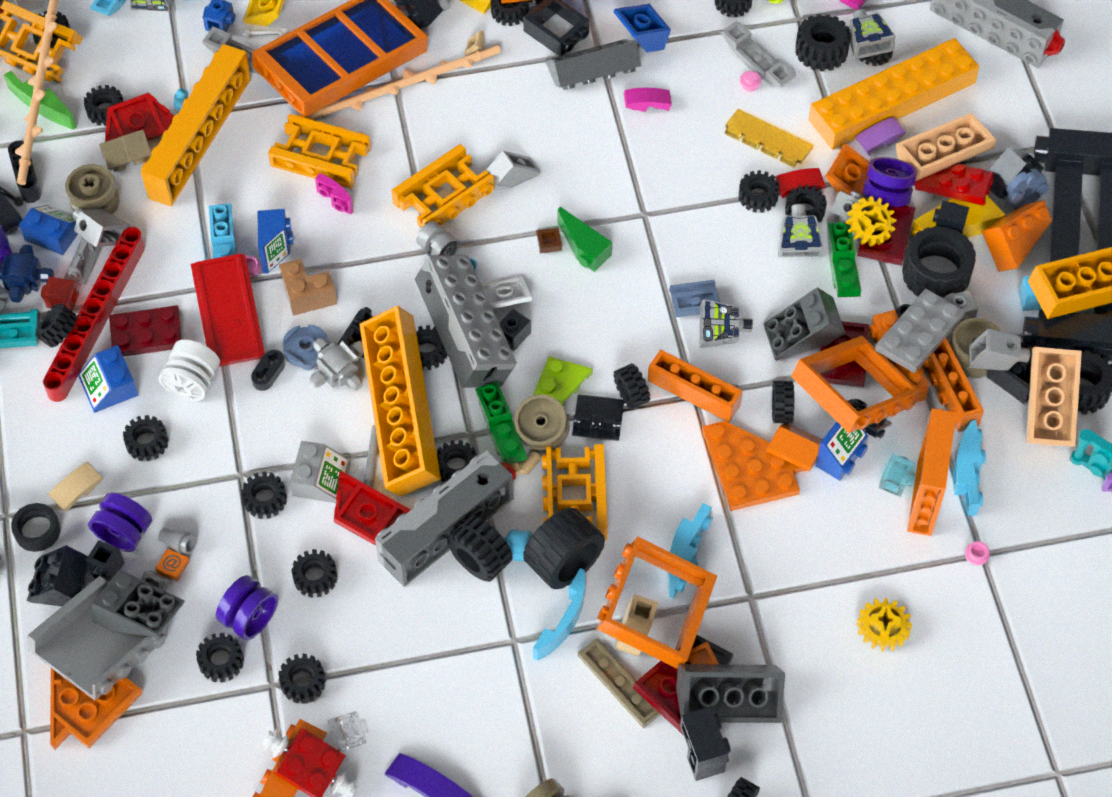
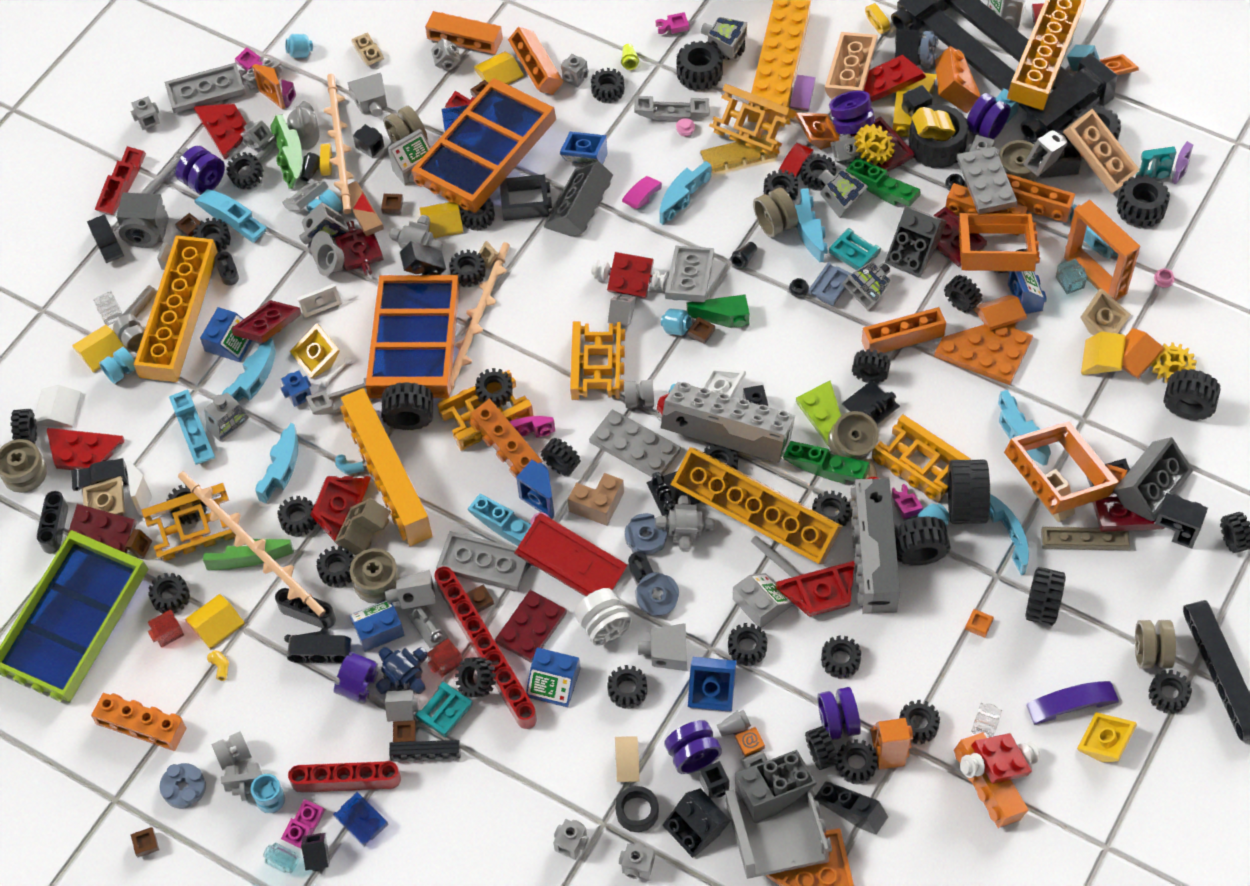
camera: 45 degrees left, 0 degrees up
none -> medium azure slope [255,423,299,503]
none -> black tyre [316,546,354,588]
none -> black tyre [381,382,434,430]
none -> light grey plate [436,531,528,591]
none -> black tyre [449,249,486,287]
none -> reddish brown plate [466,584,494,613]
none -> orange brick [469,398,543,478]
none -> black tyre [475,368,513,408]
none -> black tyre [541,438,581,476]
none -> light grey plate [589,409,681,478]
none -> red plate [591,252,669,298]
none -> sand blue plate [635,572,679,616]
none -> light grey torso [638,623,687,671]
none -> medium azure slope [659,161,711,225]
none -> medium azure head [661,308,692,335]
none -> light grey plate [665,245,714,302]
none -> blue slope [688,657,737,711]
none -> light orange fence [709,83,797,156]
none -> black cone [731,242,757,268]
none -> dark tan wheel [753,187,798,238]
none -> black plate [789,278,809,297]
none -> medium azure slope [795,188,828,262]
none -> black tyre [805,726,838,770]
none -> black slope [814,781,888,835]
none -> teal plate [829,228,881,270]
none -> yellow beam [865,3,891,34]
none -> orange wedge [870,718,913,770]
none -> dark pink plate [892,484,923,519]
none -> yellow brick [912,107,955,141]
none -> orange tile [965,609,994,638]
none -> dark purple wheel [967,93,1011,140]
none -> black tyre [1025,567,1066,626]
none -> tan slope [1080,288,1131,335]
none -> yellow slope [1081,331,1126,375]
none -> black tyre [1117,175,1170,228]
none -> orange slope [1122,328,1165,379]
none -> black tyre [1163,369,1221,420]

